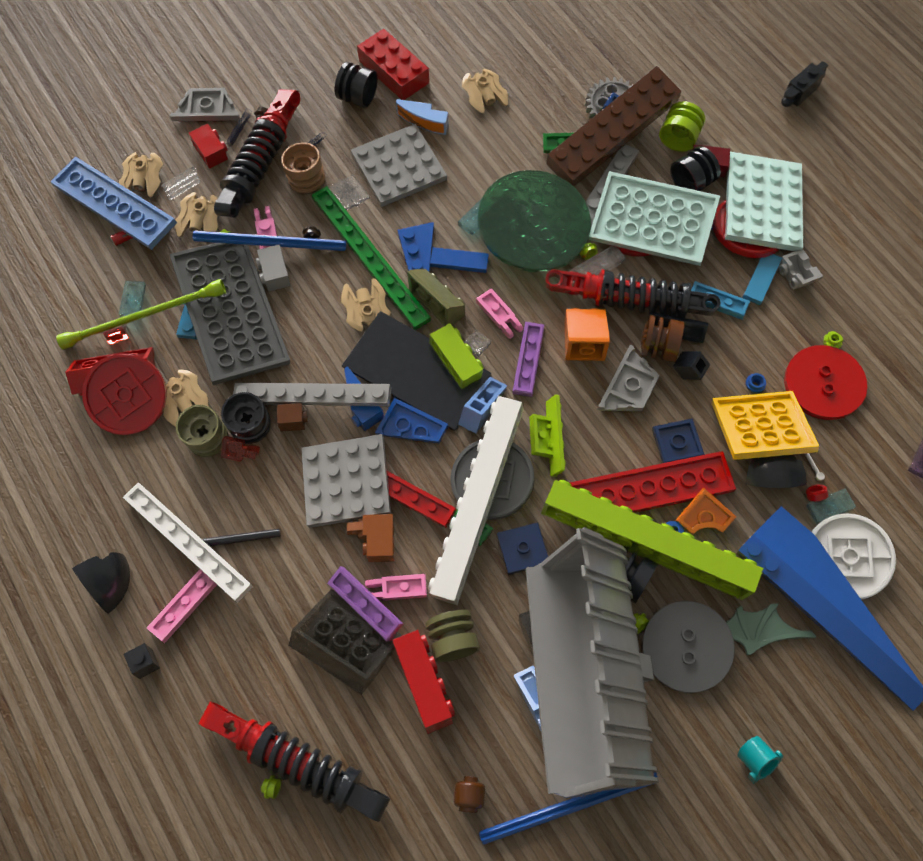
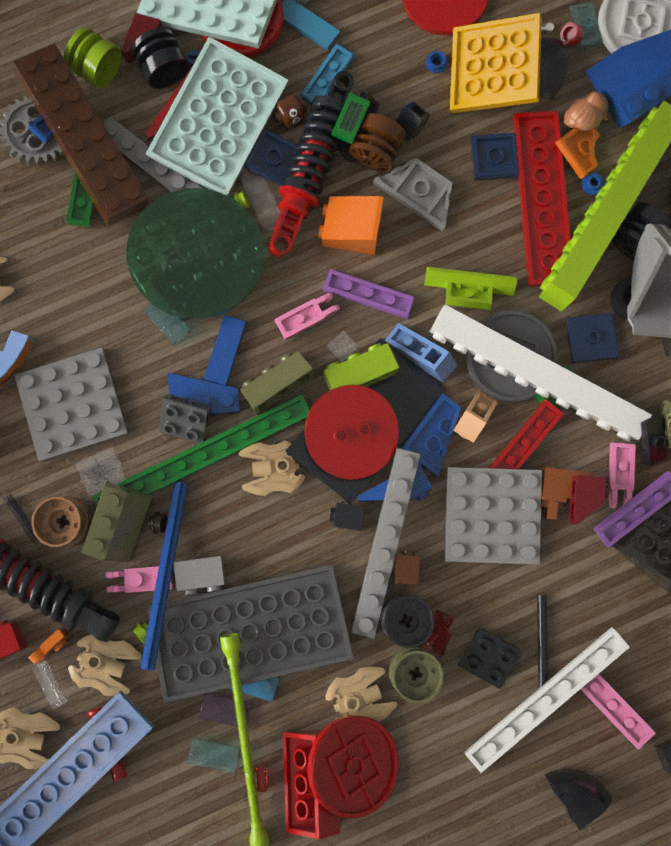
camera: 80 degrees left, 15 degrees up
none -> orange plate [29,628,70,664]
none -> olive slope [81,481,152,562]
none -> dark grey hinge [159,394,211,443]
none -> plate [199,694,252,727]
none -> dark blue plate [244,128,298,186]
none -> reddish brown head [272,94,307,128]
none -> red plate [304,385,399,479]
none -> black brick [329,503,365,532]
none -> green tile [331,92,370,144]
none -> light nougat slope [453,389,498,443]
none -> black hinge [458,627,523,689]
none -> nougat hair [564,91,611,131]
none -> dark red slope [569,475,609,525]
none -> black plate [641,414,667,466]

